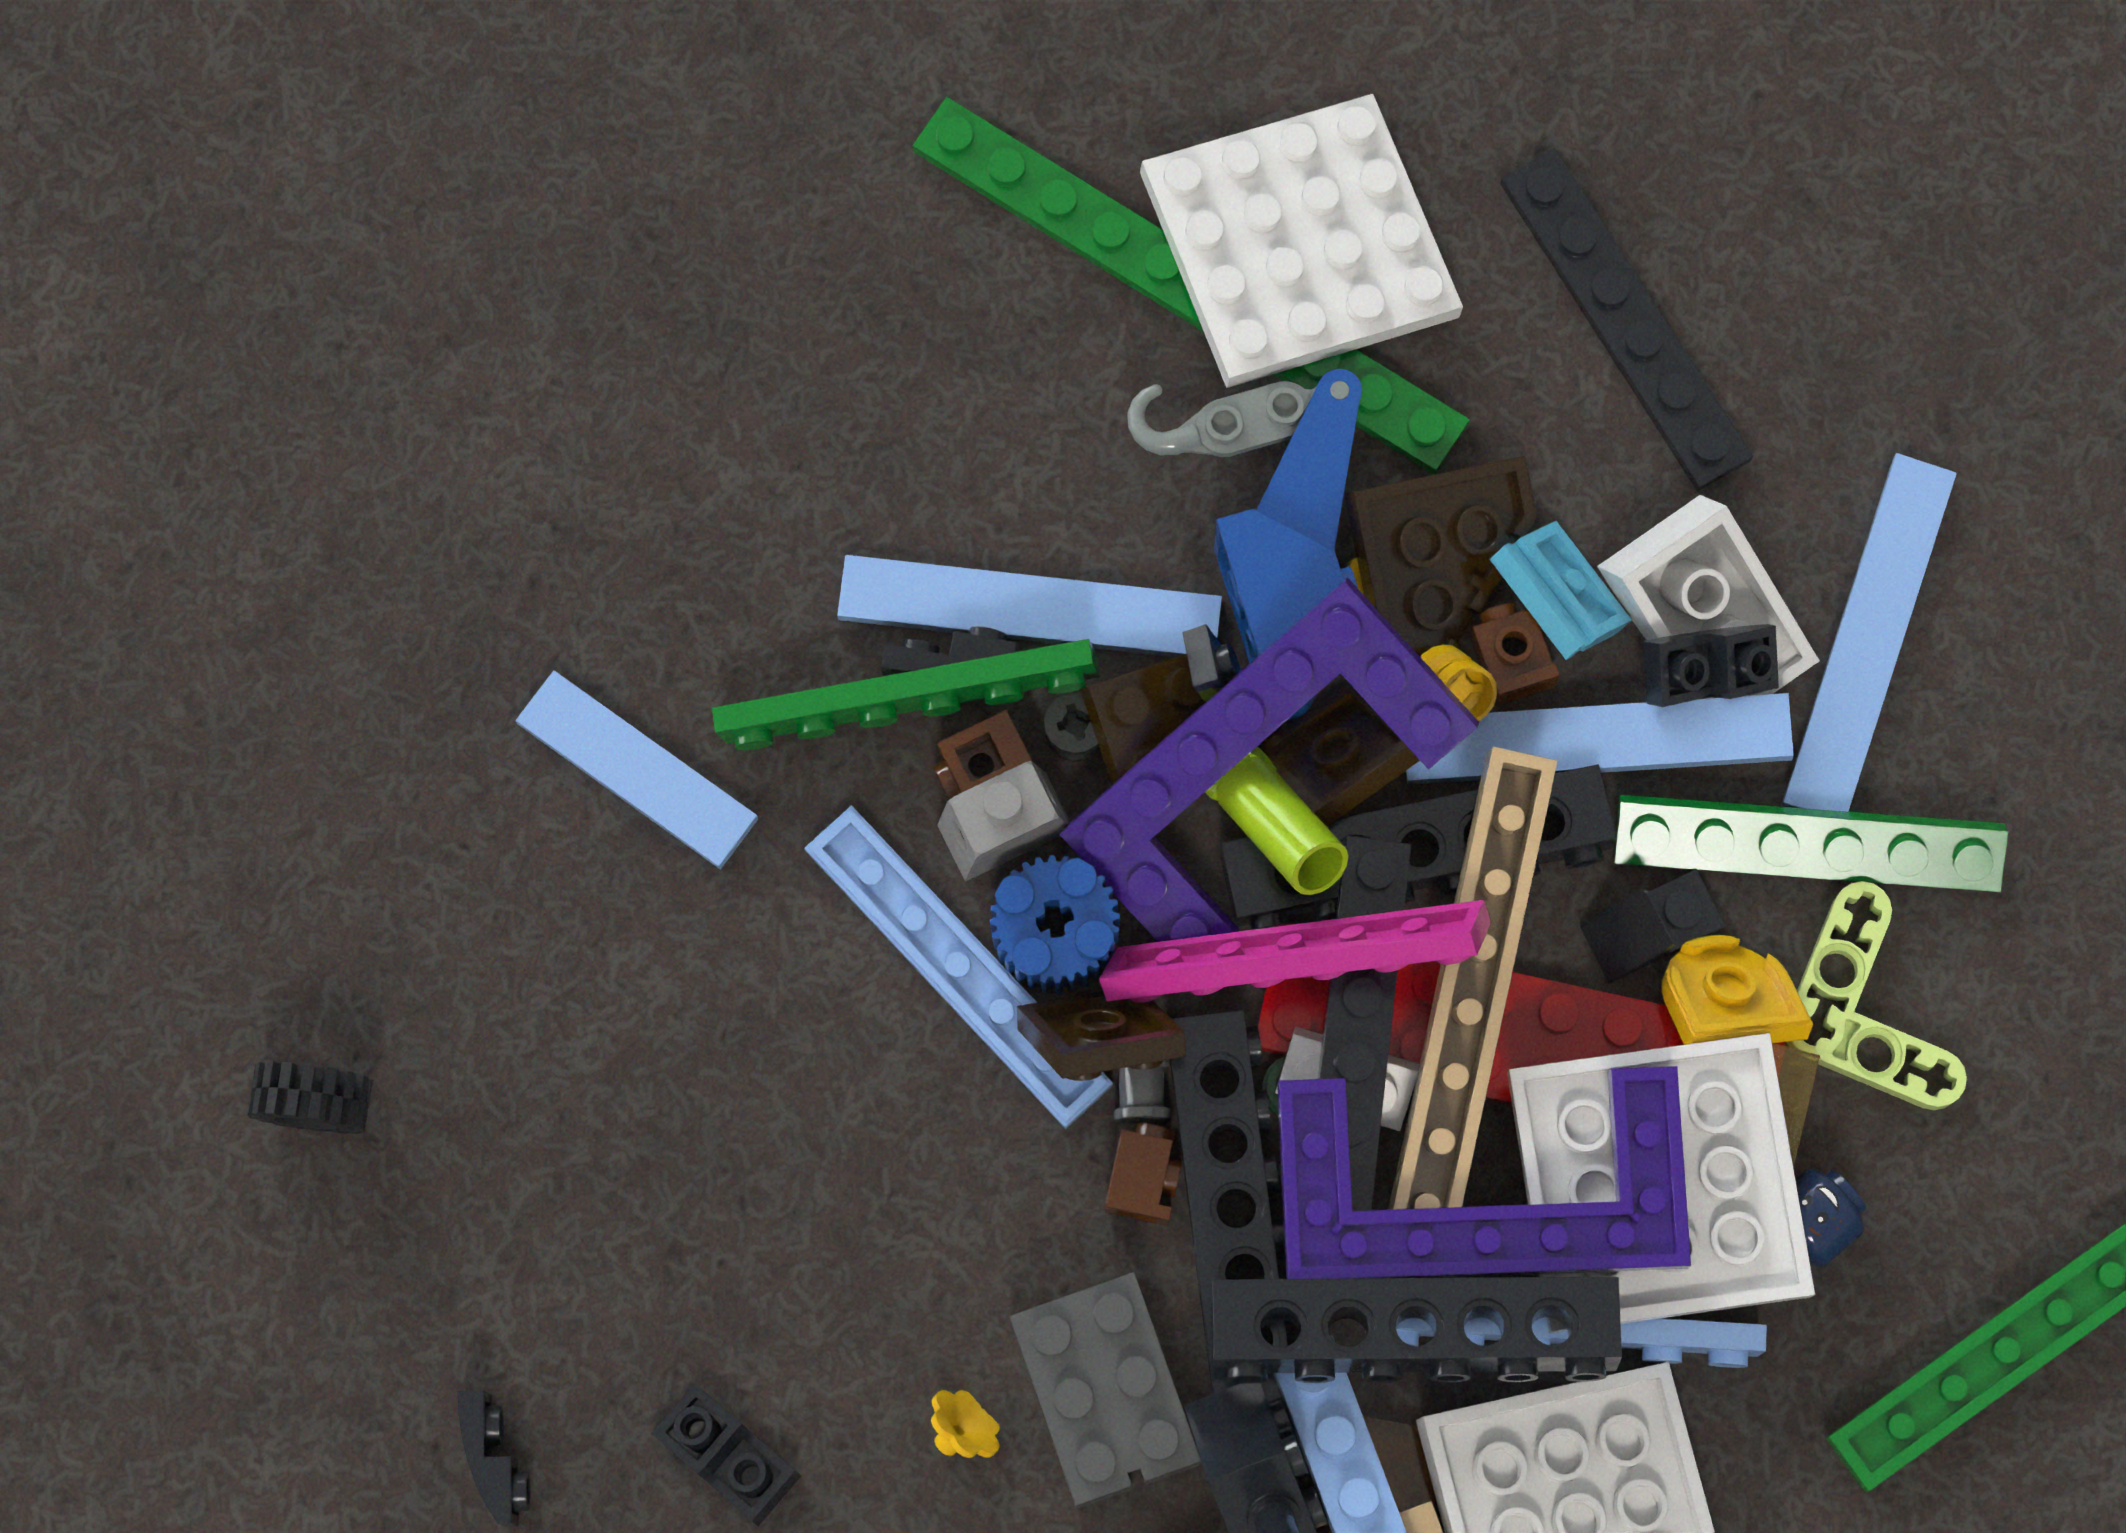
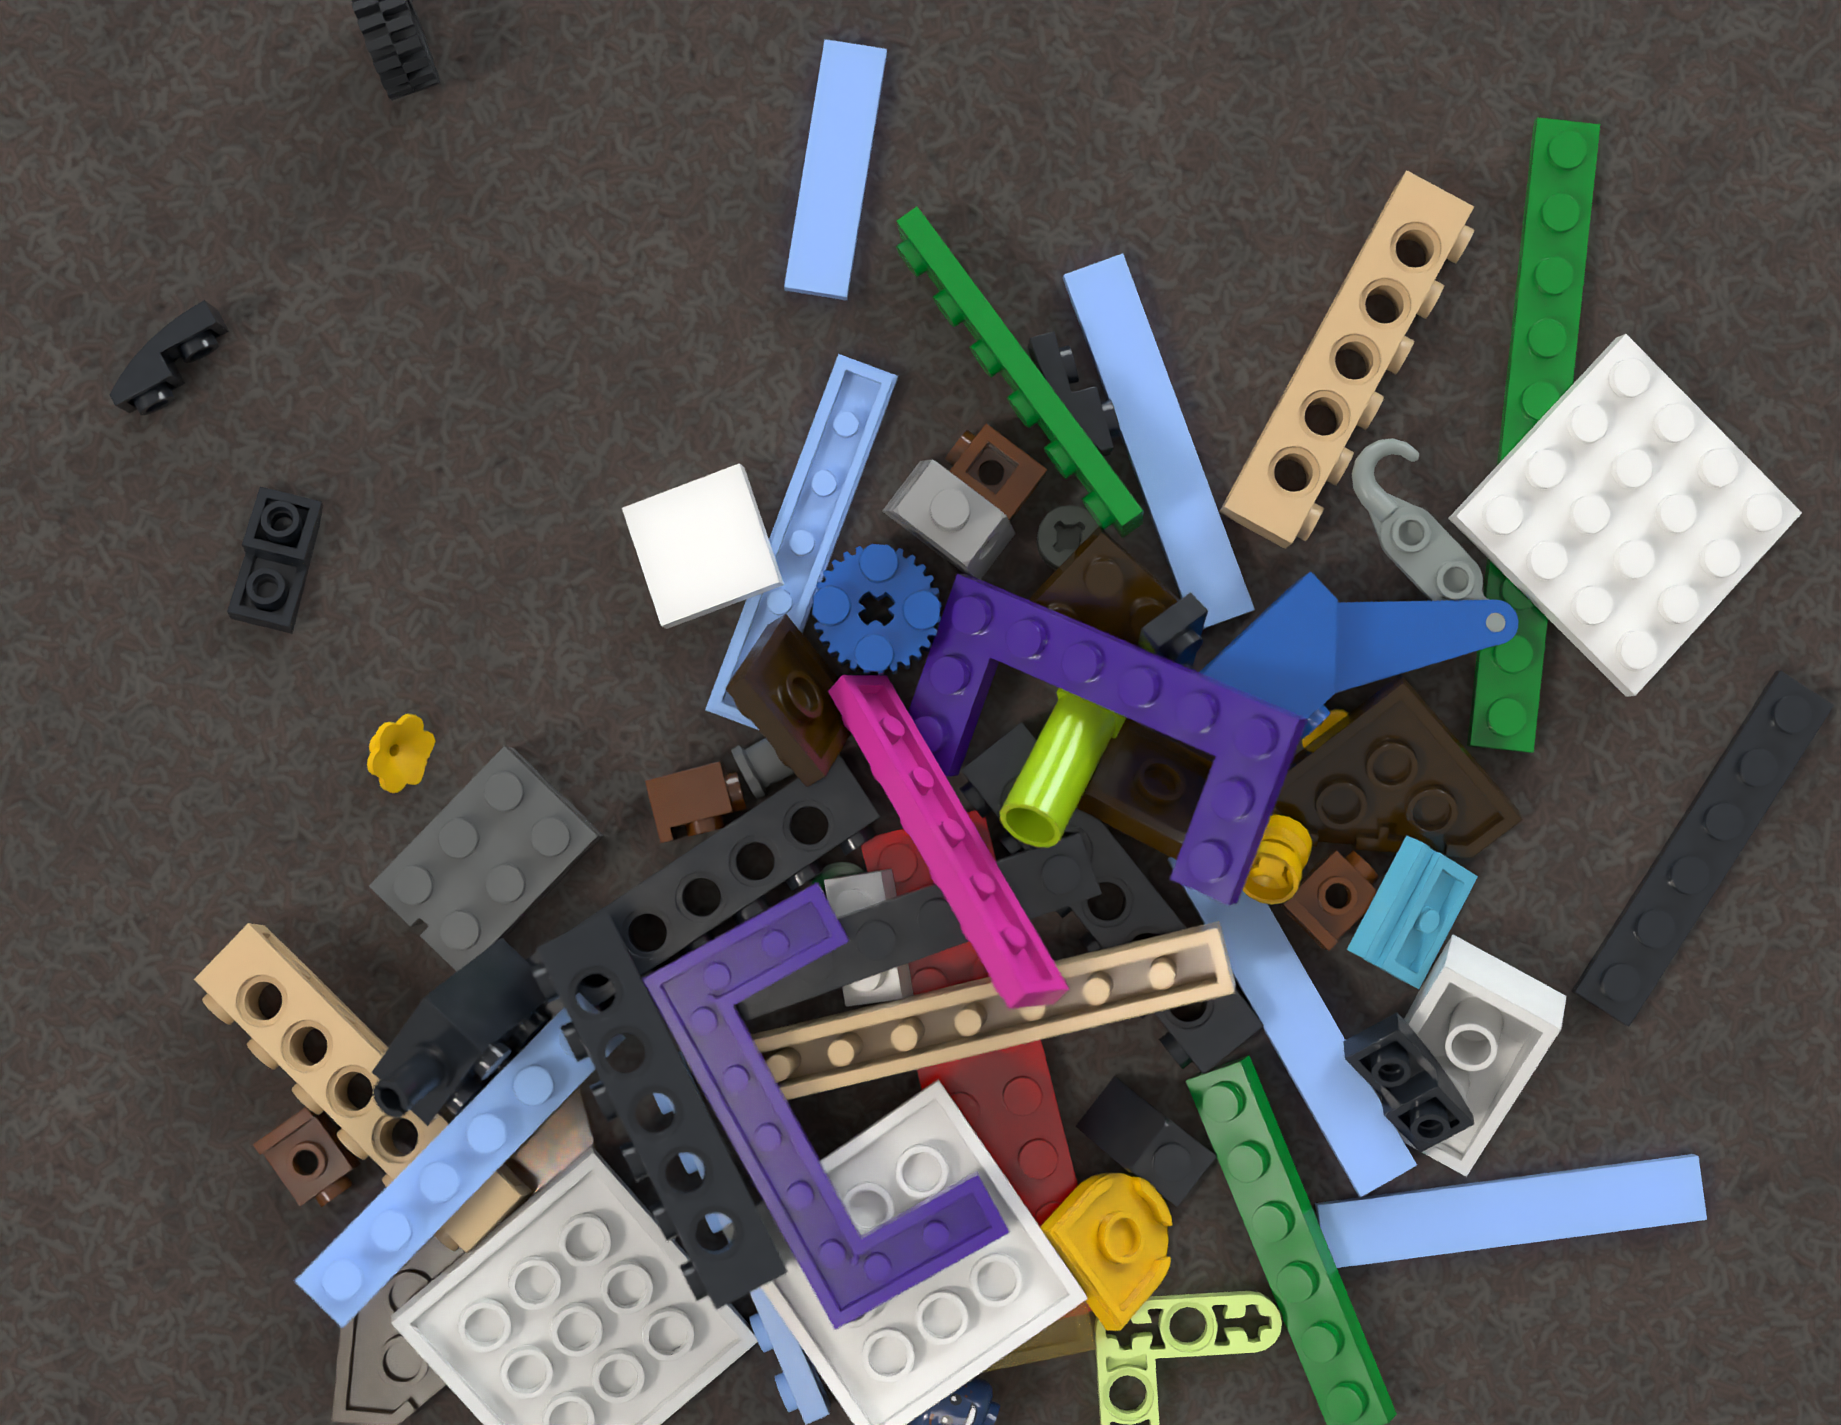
camera: 60 degrees right, 10 degrees up
none -> white tile [622,464,784,629]
none -> tan brick [1219,170,1474,549]

